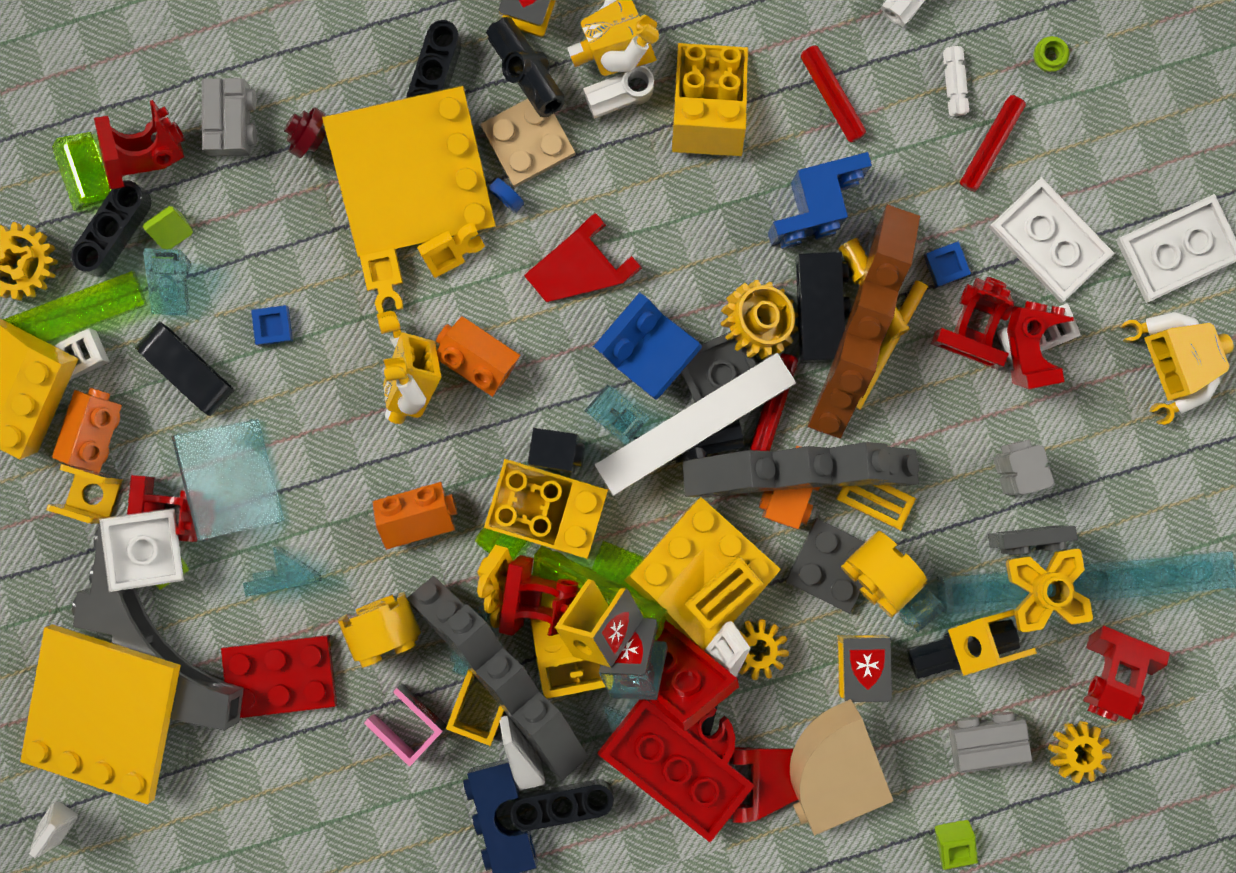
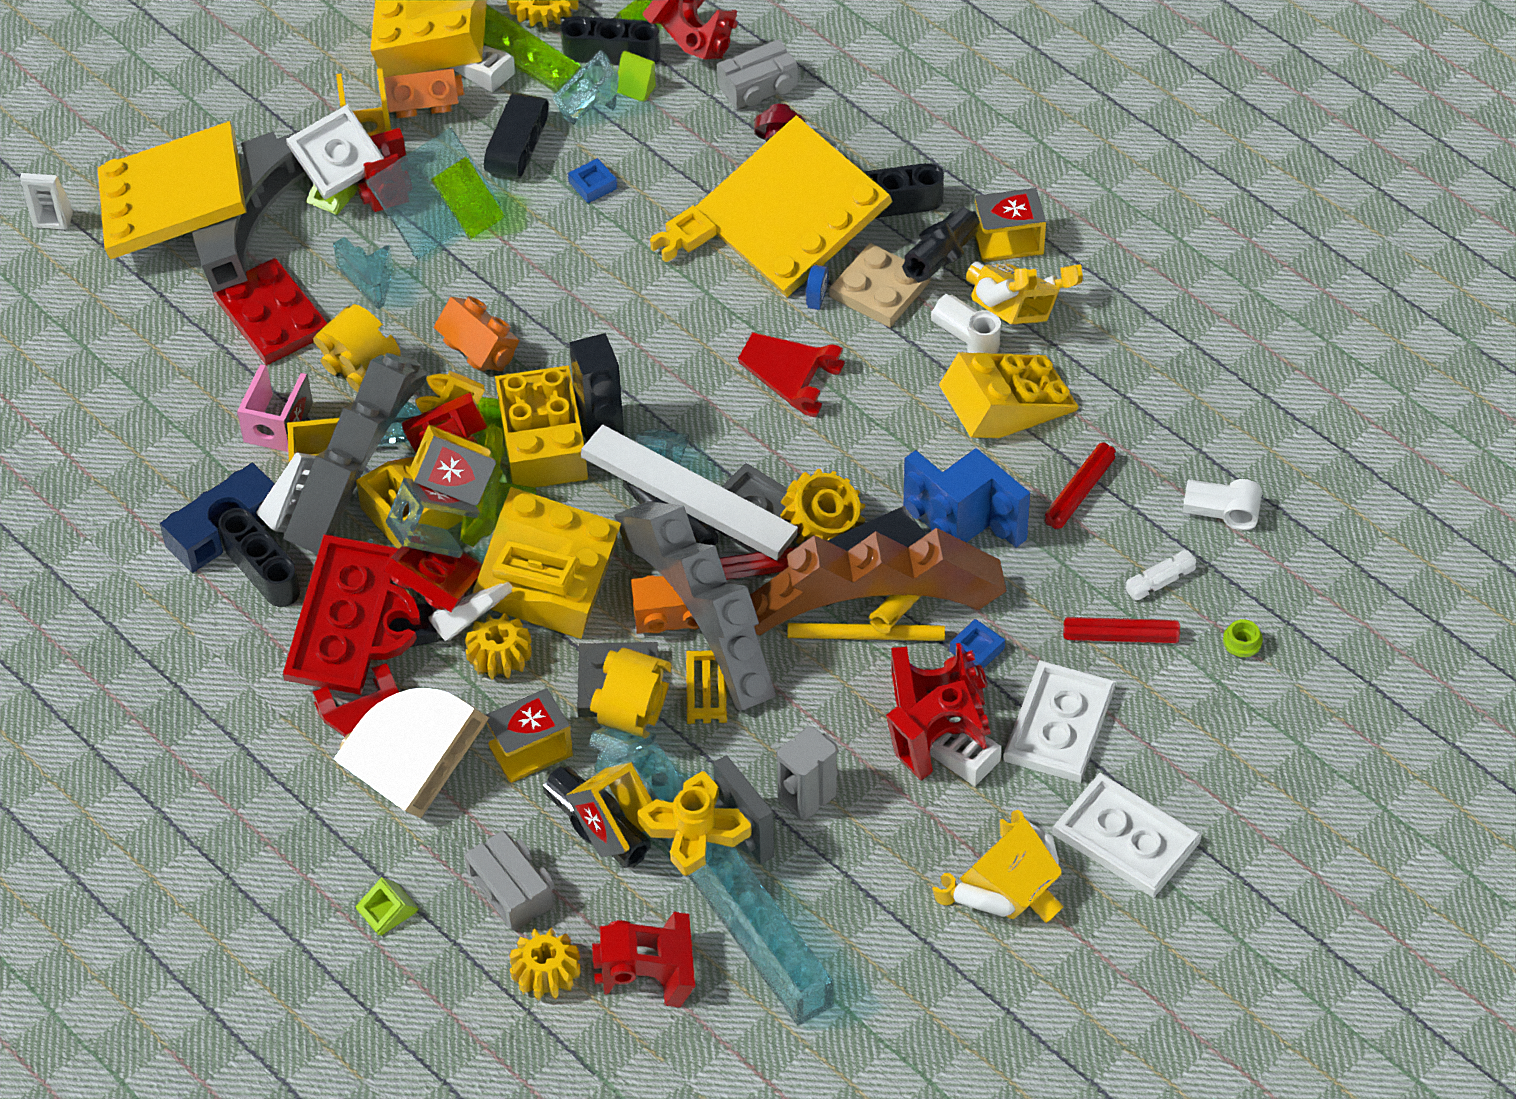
camera: 65 degrees right, 35 degrees down
torso [377,311,441,424] -> none
yellow plate [417,223,485,279] -> none
orange brick [436,316,521,397] -> none
blue bracket [593,292,702,399] -> none
none -> clear neon green slope [430,157,505,240]

